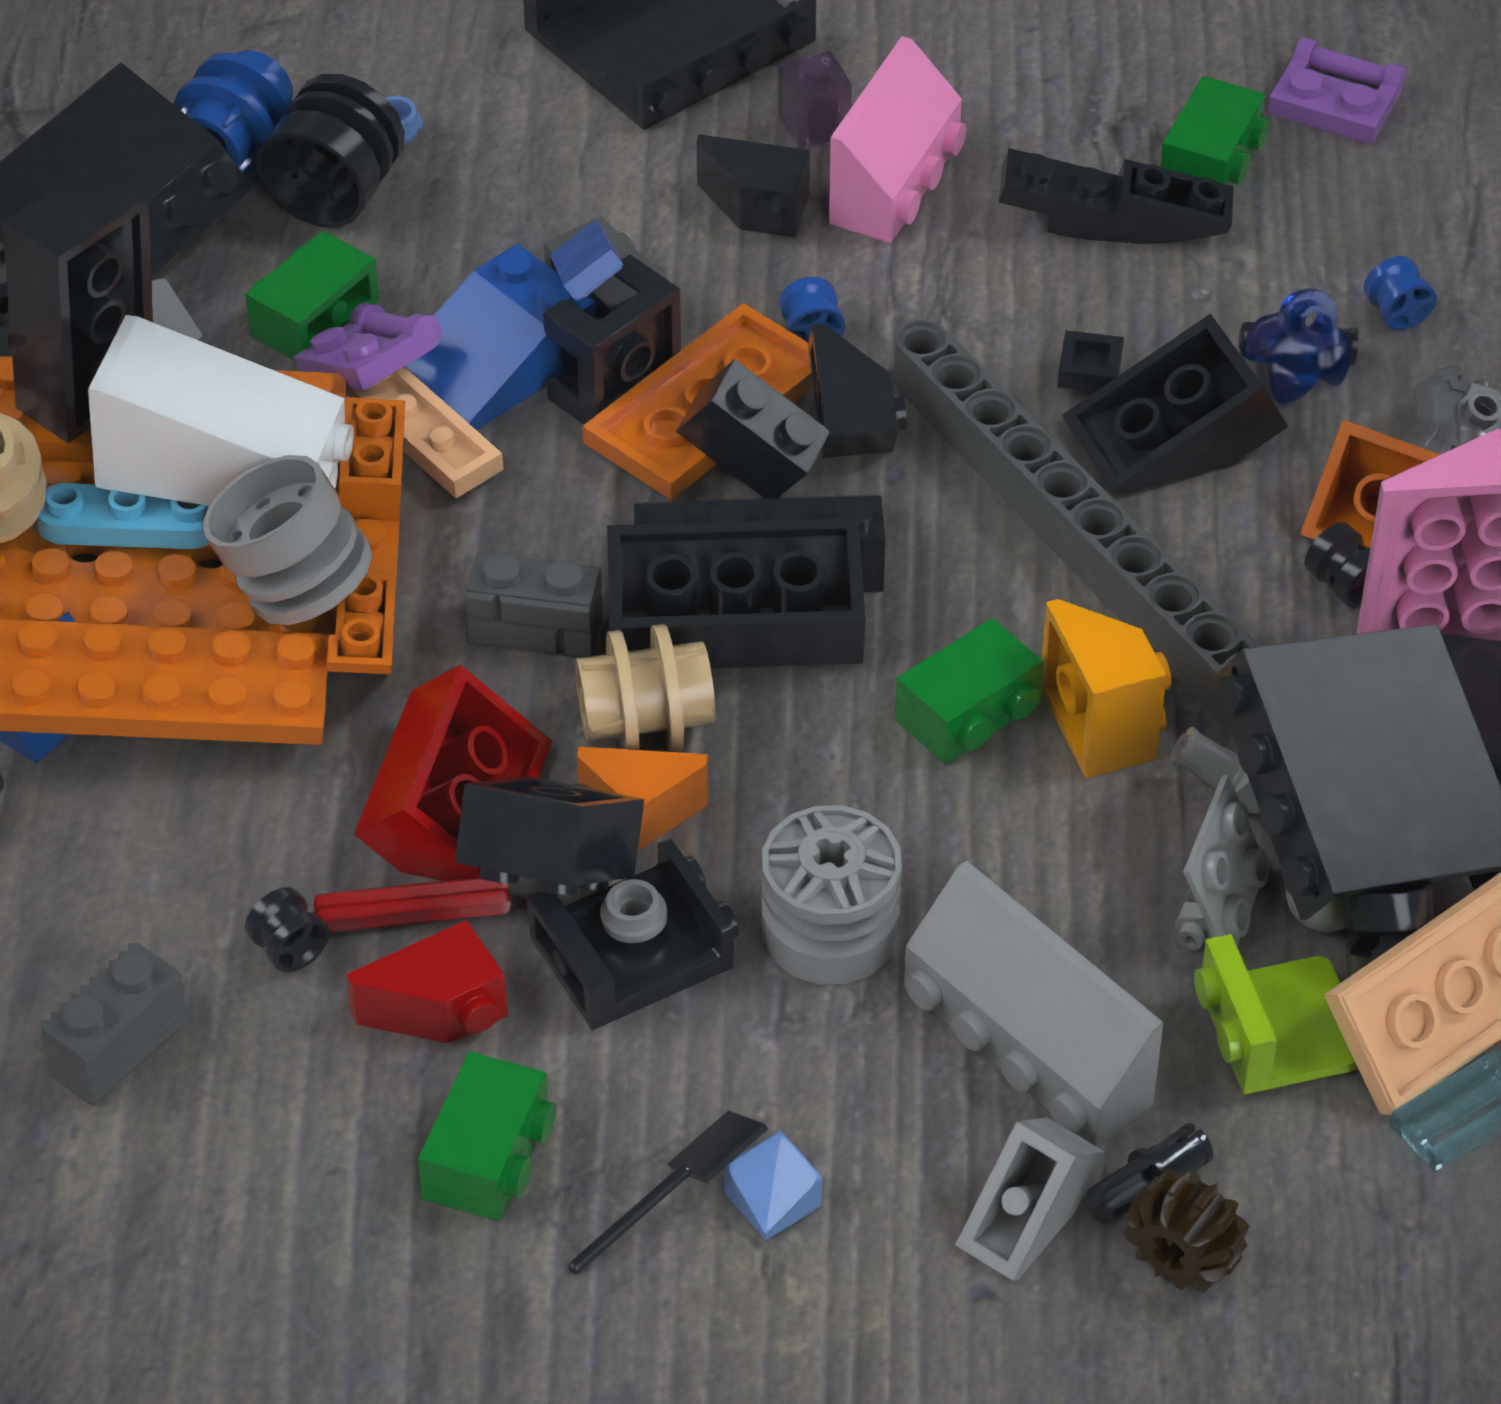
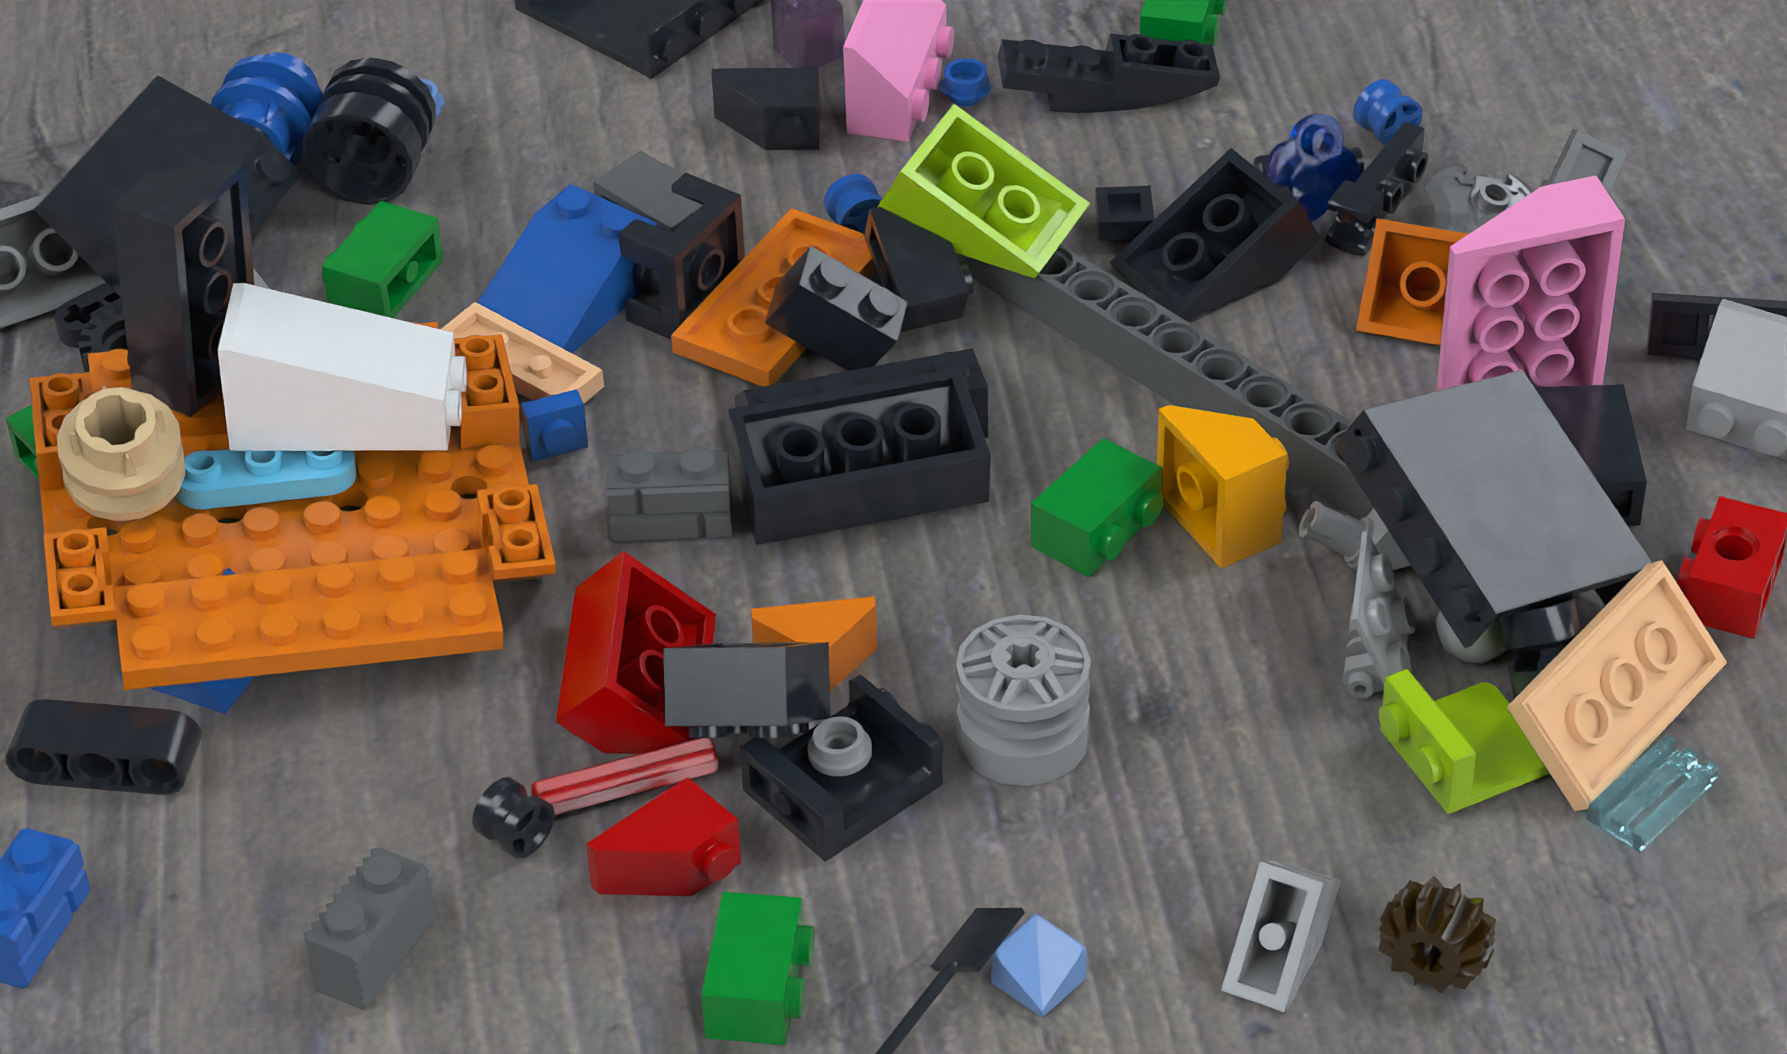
camera: 10 degrees left, 5 degrees down
light grey wheel [203,455,373,625] -> none
medium lavender plate [293,303,442,391] -> none
blue tile [550,220,623,301] -> none
tan piece [575,624,715,752] -> none
light grey slope [904,861,1163,1148] -> none
black axle [1085,1123,1213,1223] -> none
black wheel [1304,522,1370,608] -> none
none -> blue plate [521,389,588,462]
none -> lime slope [878,104,1090,279]
none -> blue plate [939,58,992,106]
none -> black plate [1325,122,1428,255]

